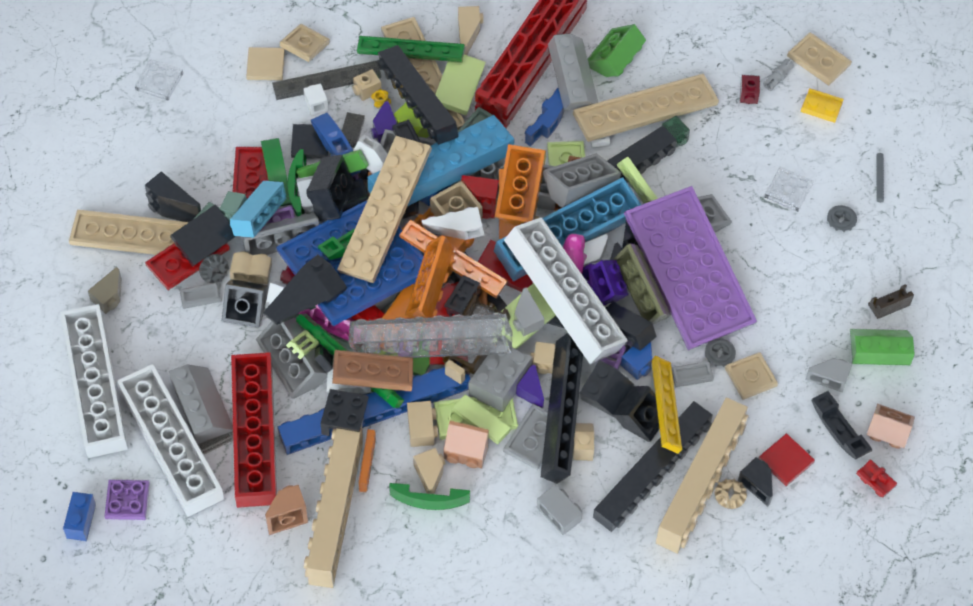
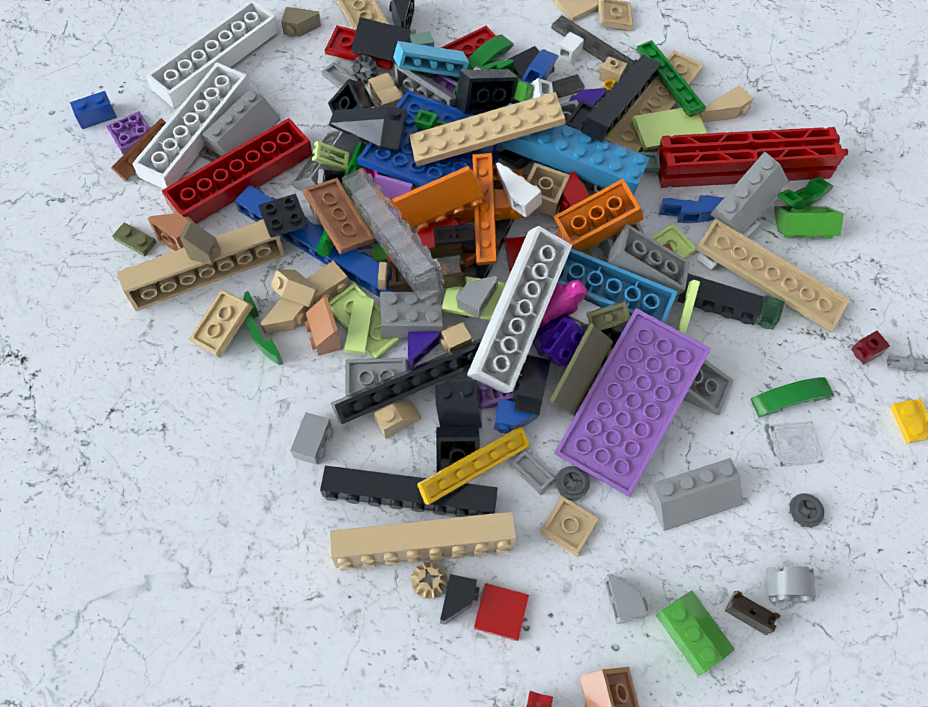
camera: 55 degrees right, 5 degrees up
orange tile [359,429,376,492] -> none
black slope [811,391,873,460] -> none
dark grey bar [876,153,884,203] -> none
none -> dark orange tile [111,118,166,182]
none -> olive plate [112,222,157,256]
none -> dark tan slope [180,220,221,265]
none -> tan tile [189,289,253,358]
none -> tan slope [270,269,318,307]
none -> medium lavender slope [376,174,414,199]
none -> olive plate [586,301,630,331]
none -> light grey slope [647,458,743,531]
none -> green slope [751,377,834,417]
none -> light grey brick [766,566,816,603]
none -> green slope [777,177,833,209]

